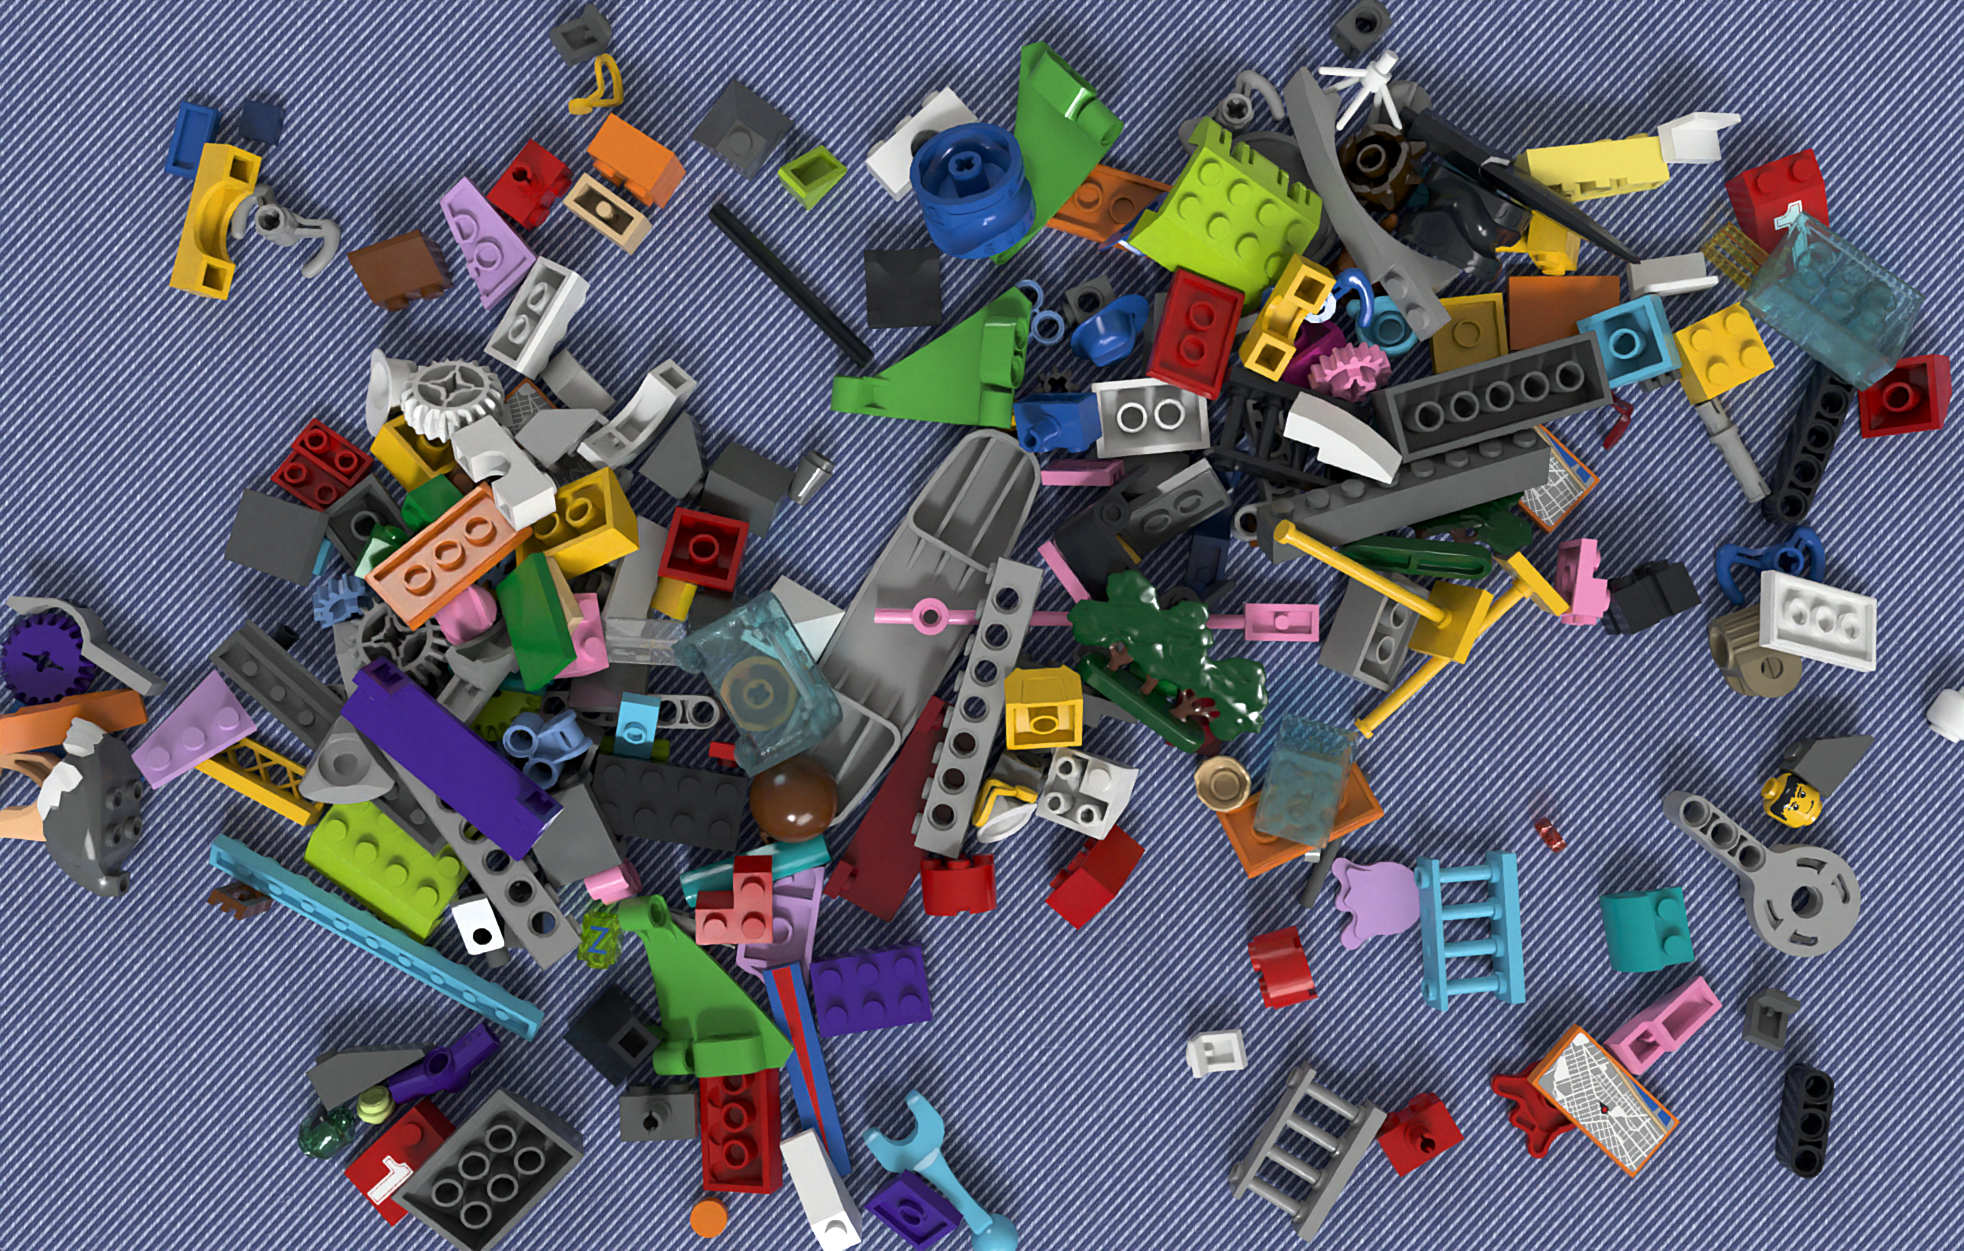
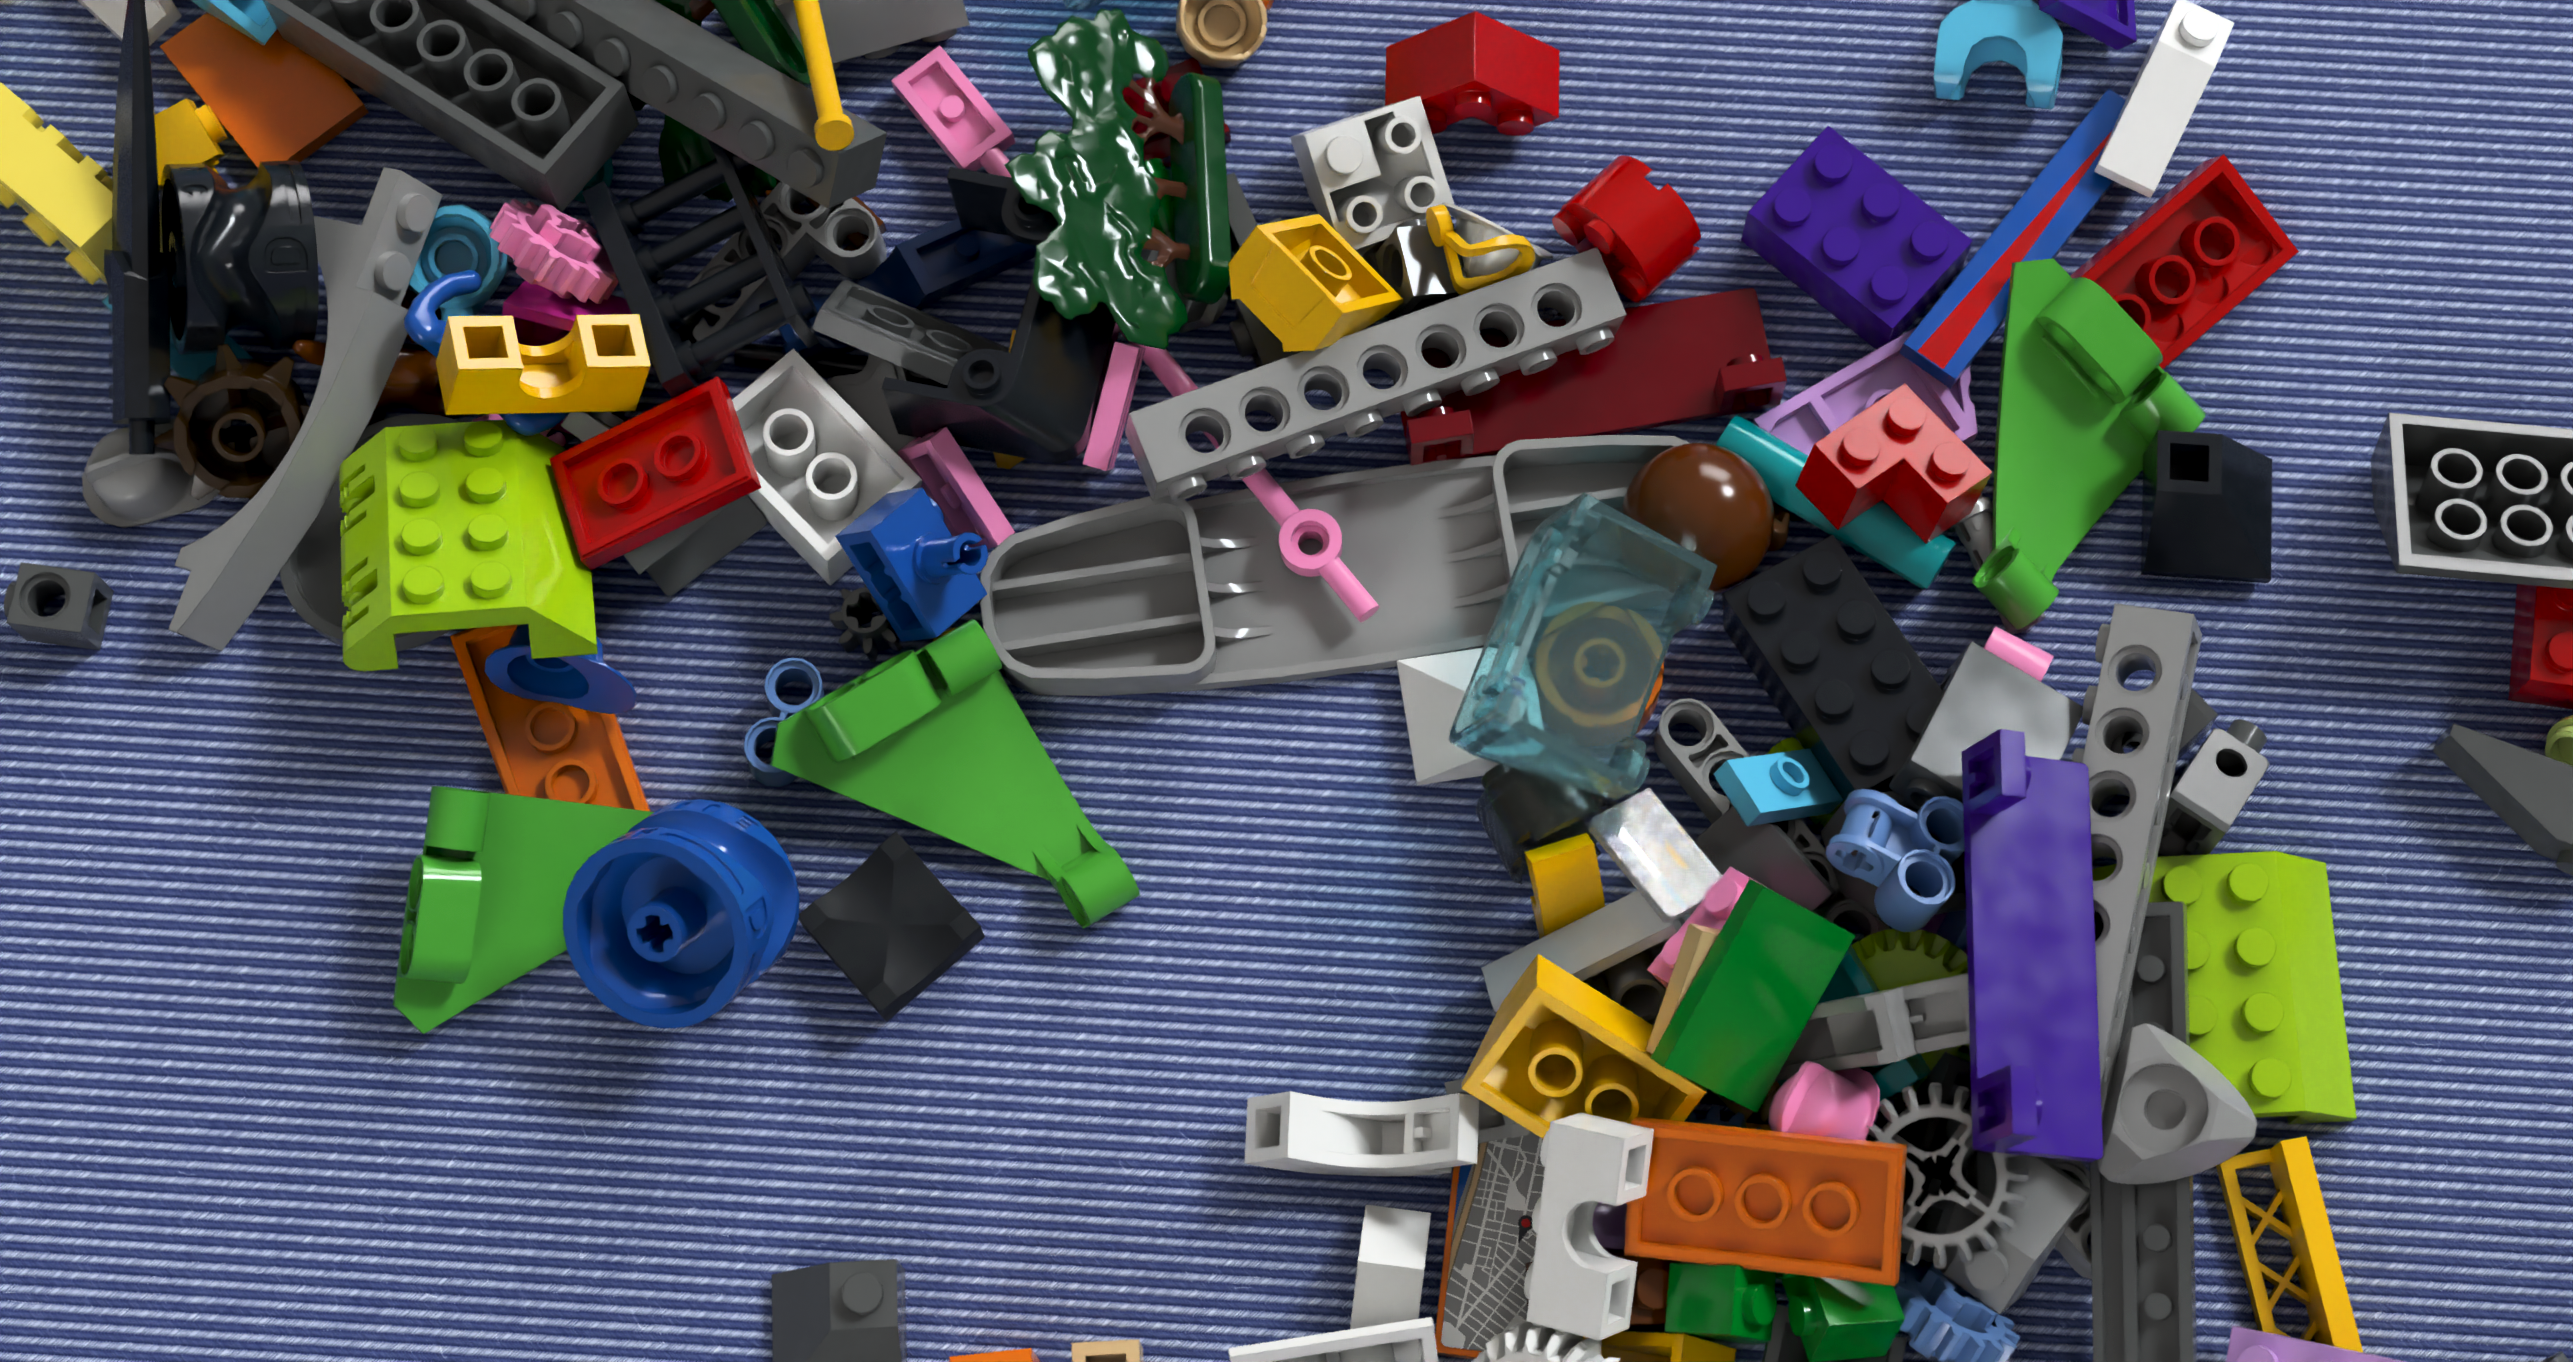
camera: 130 degrees left, 15 degrees down
reddish brown tile [207,881,274,921] -> none
medium azure plate [209,833,545,1042] -> none
dark purple piece [388,1021,503,1105] -> none
light grey slope [514,408,611,477] -> none
clear neon green brick [577,910,625,969] -> none
dark grey brick [619,1080,701,1142] -> none
dark grey slope [638,411,708,505] -> none
red slope [657,507,749,592] -> none
orange tile [690,1197,729,1238] -> none
dark grey slope [698,441,796,539] -> none
black axle [708,203,874,368] -> none
red plate [708,740,752,768] -> none
lime slope [777,145,848,211] -> none
dark grey cone [786,449,835,506] -> none
white arch [866,86,978,202] -> none
dark grey brick [1060,274,1117,328] -> none
blue piece [1070,293,1149,367] -> none
light grey piece [1178,70,1285,158] -> none
white slope [1283,392,1402,484] -> none
white plant [1318,50,1402,130] -> none
yellow plate [1429,292,1509,375] -> none

